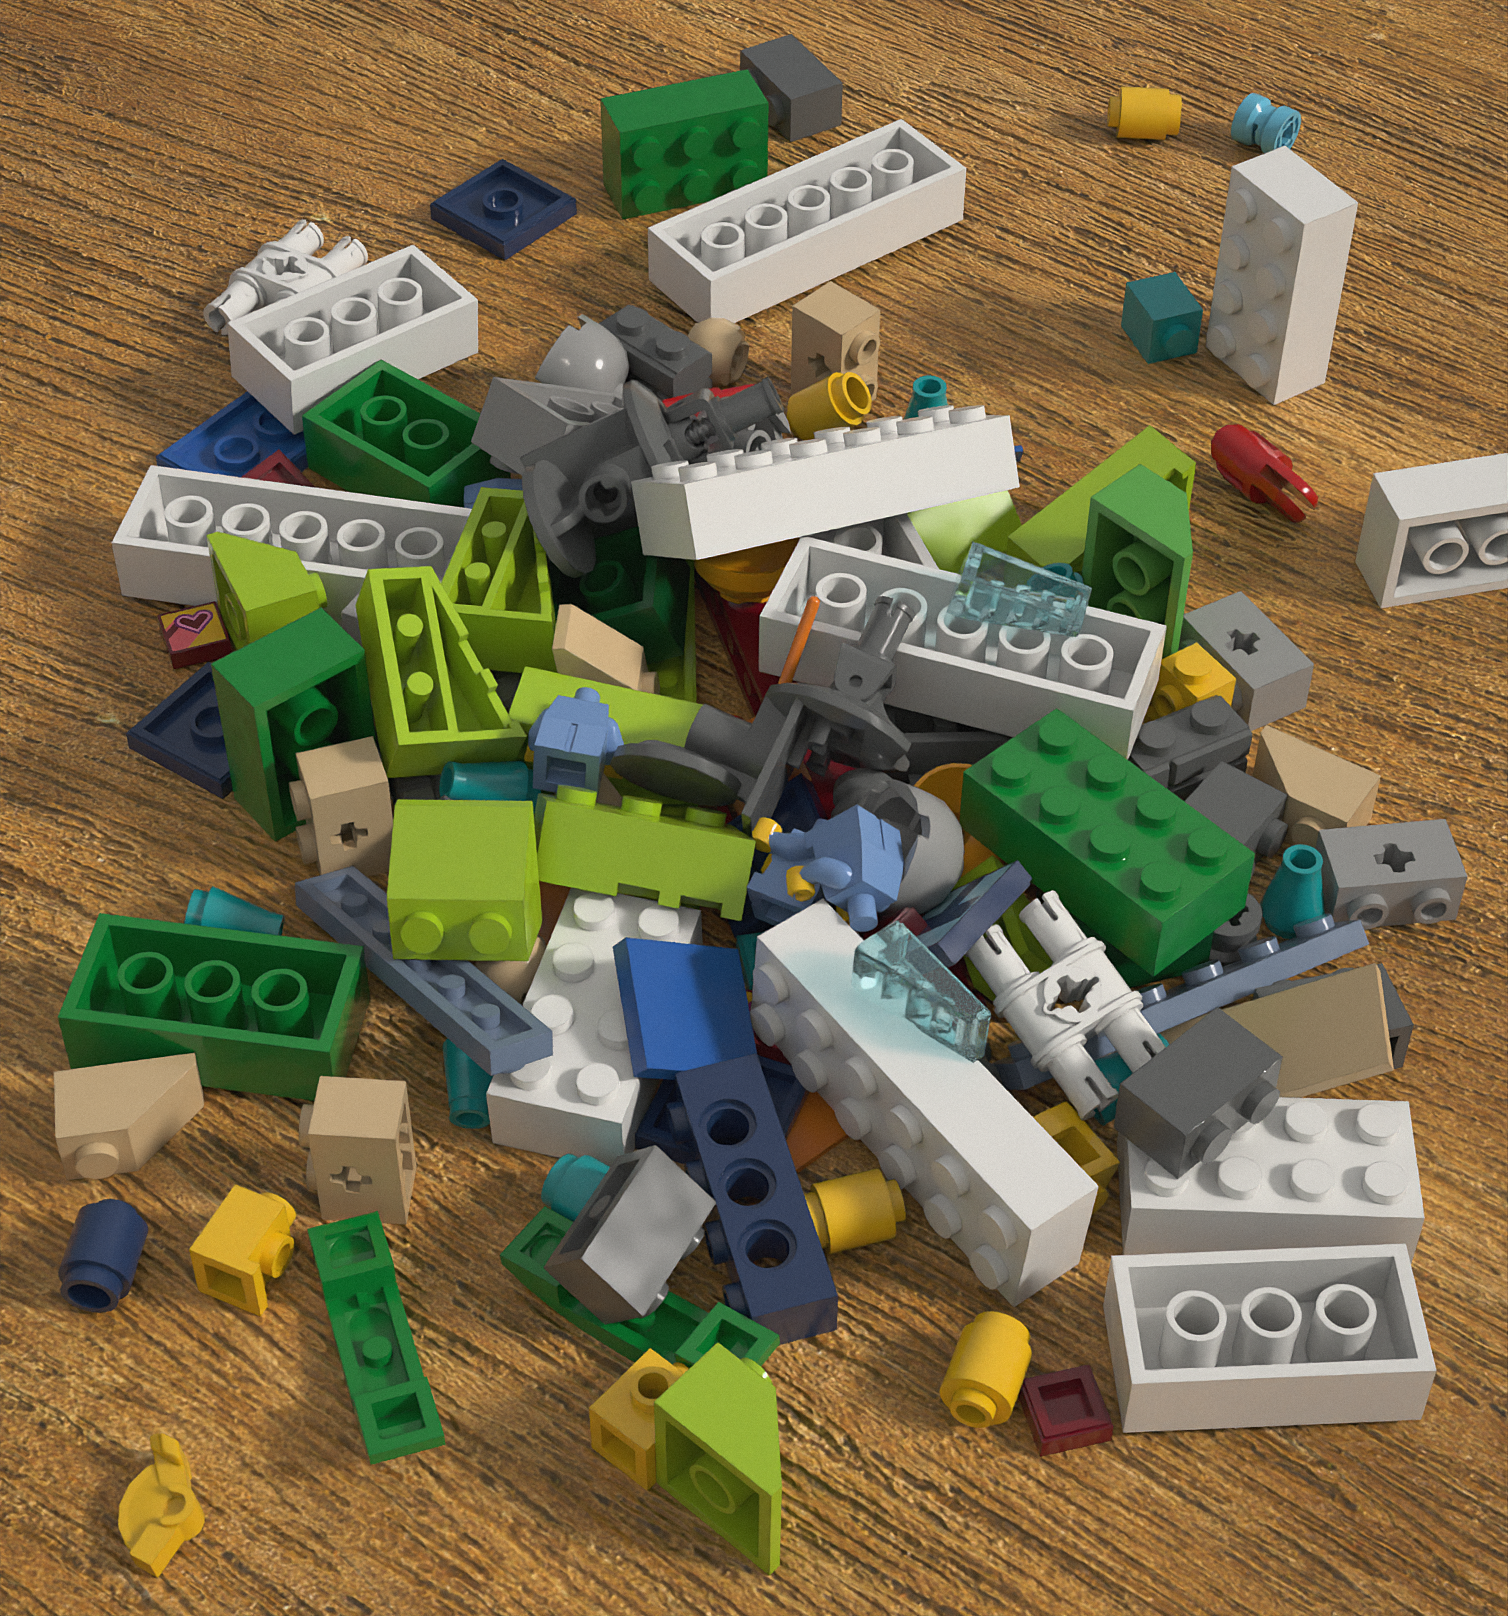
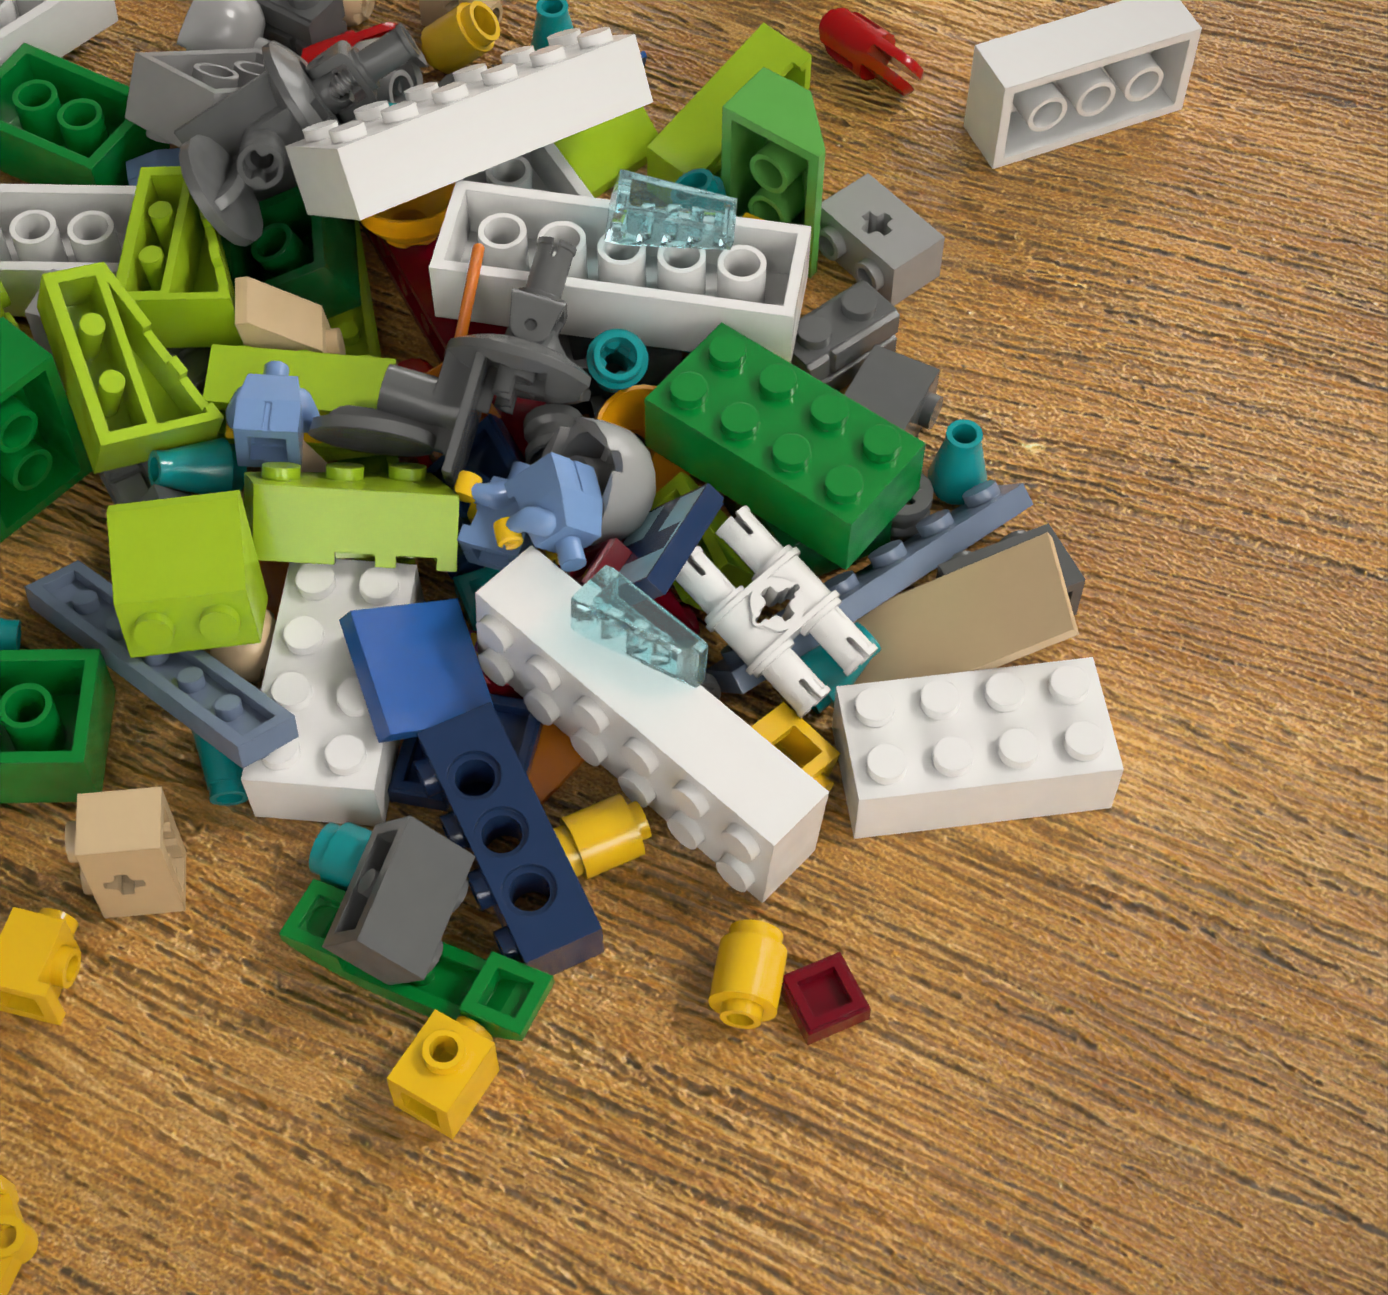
camera: 10 degrees left, 10 degrees up
tan brick [289,736,393,877] -> none
green slope [307,1211,446,1465] -> none
lime slope [654,1342,782,1576] -> none
white brick [1103,1244,1436,1433] -> none
dark grey brick [1113,1007,1283,1179] -> none
yellow brick [1143,642,1236,723] -> none
tan slope [1253,725,1381,848] -> none
light grey brick [1315,819,1468,930] -> none
none -> teal cone [586,329,648,393]

